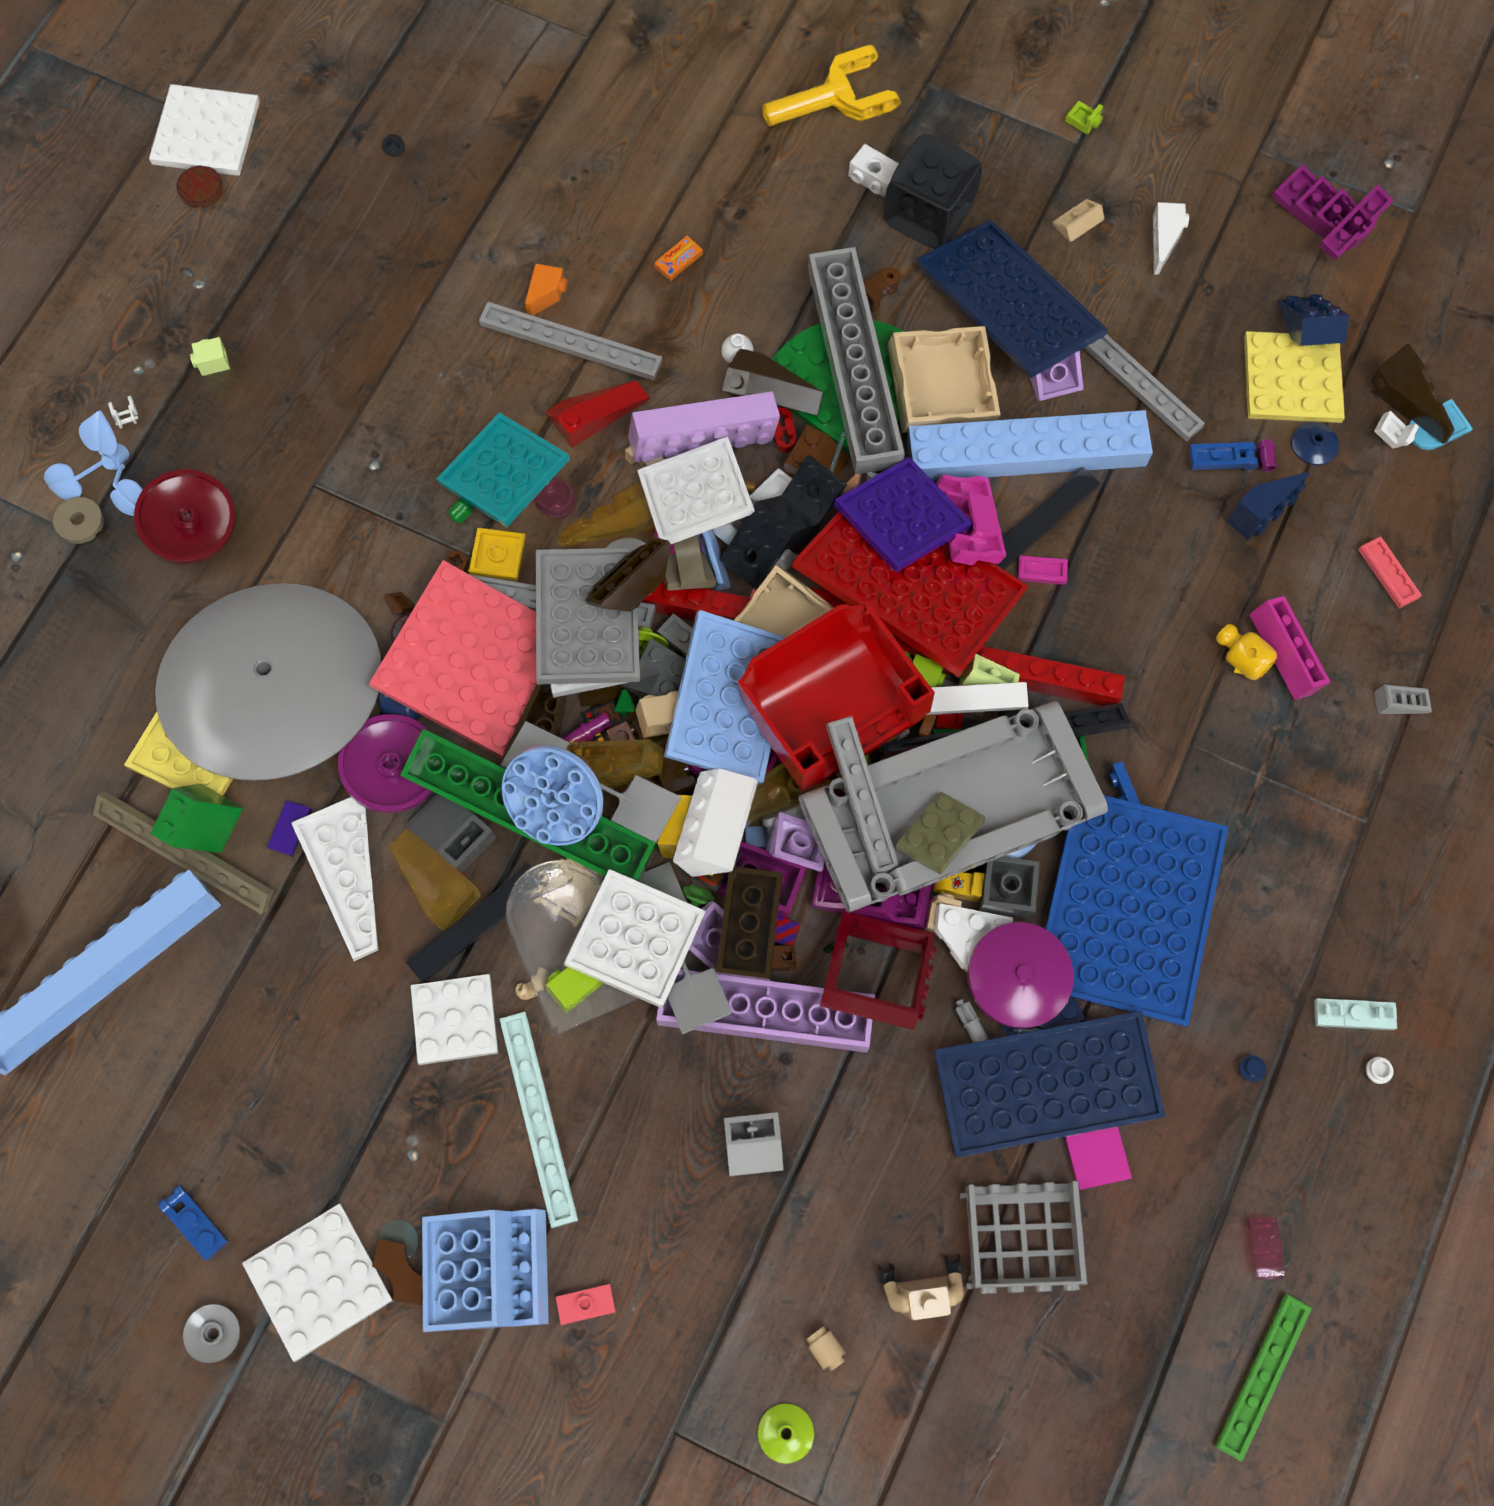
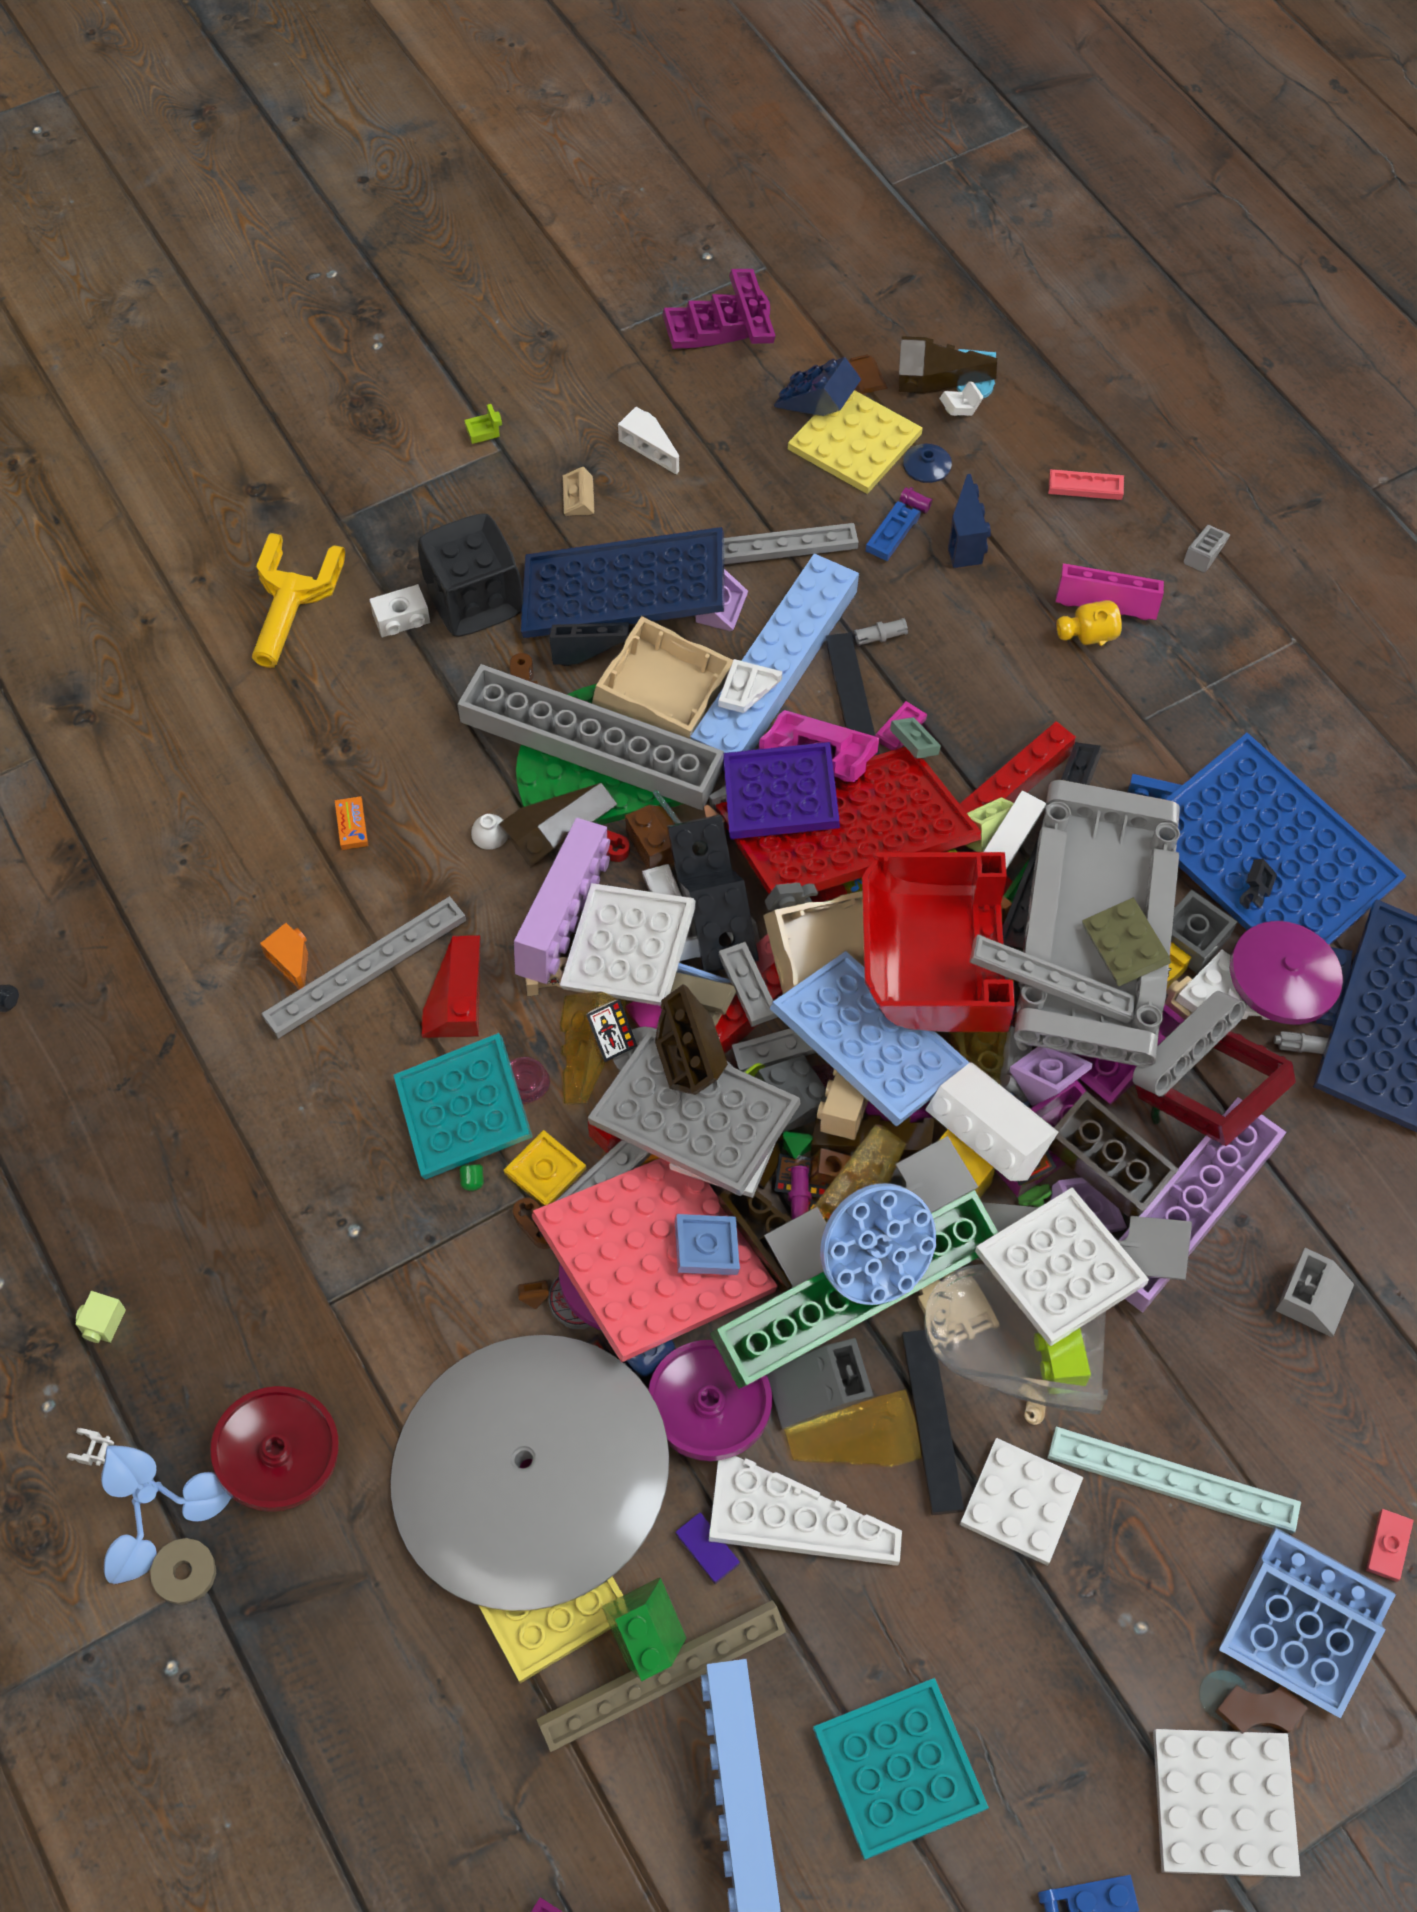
camera: 55 degrees left, 10 degrees down
none -> black slope [549,622,629,666]
none -> piece [586,999,638,1062]
none -> medium blue plate [675,1214,740,1275]
none -> white wing [718,659,782,713]
none -> light grey plate [719,942,778,1027]
none -> dark grey plate [764,883,818,910]
none -> teal plate [813,1678,989,1861]
none -> reddish brown piece [848,354,888,394]
none -> light grey pin [854,618,908,646]
none -> sand green plate [890,717,941,758]
none -> light grey beam [1133,991,1246,1096]
none -> black plate [1240,859,1277,909]

